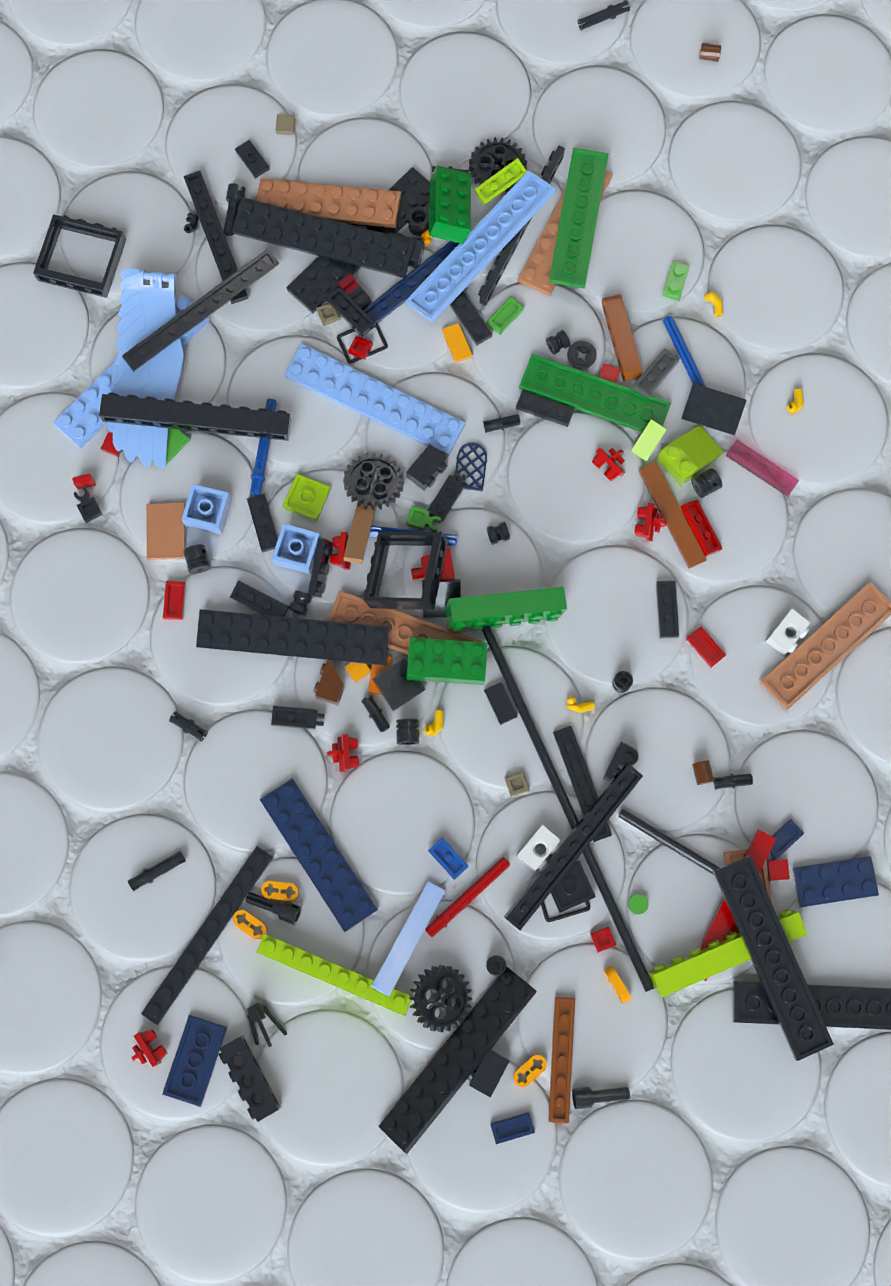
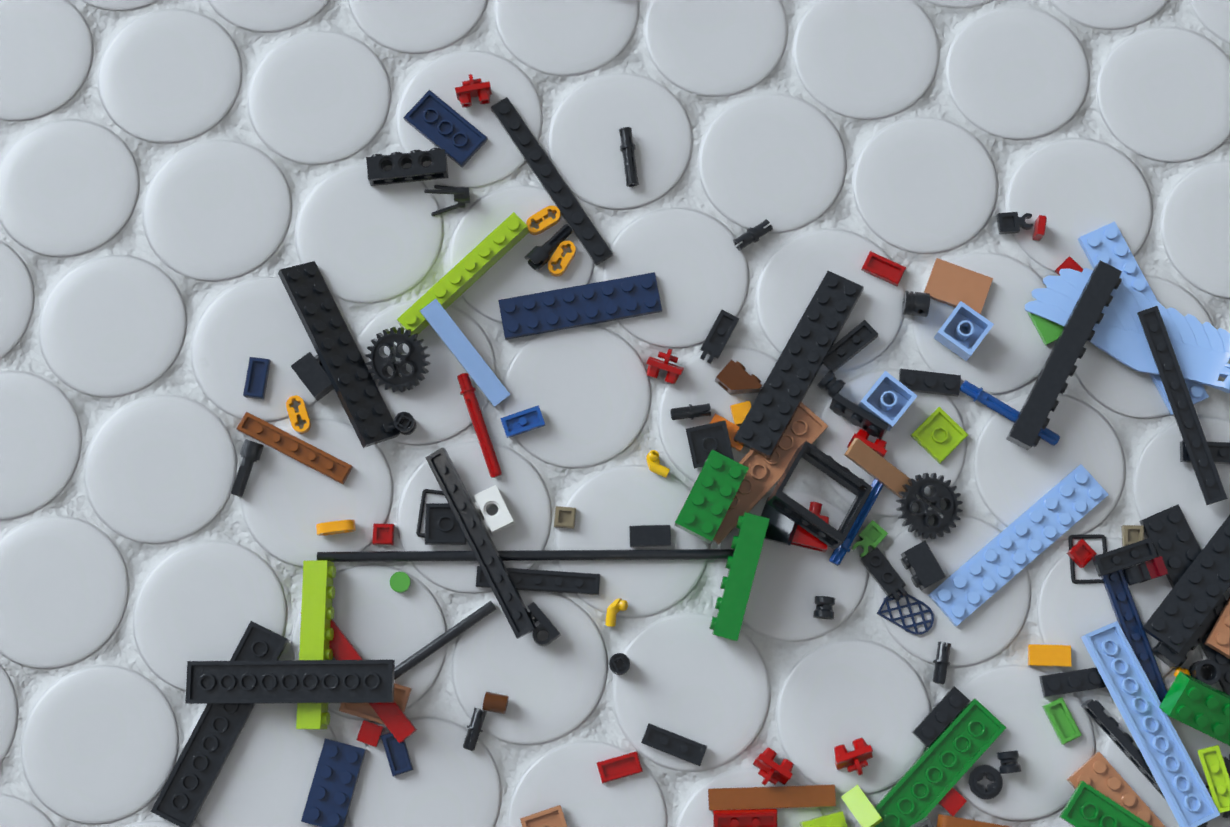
camera: 115 degrees right, 0 degrees up
black piece [396,719,419,745] -> none

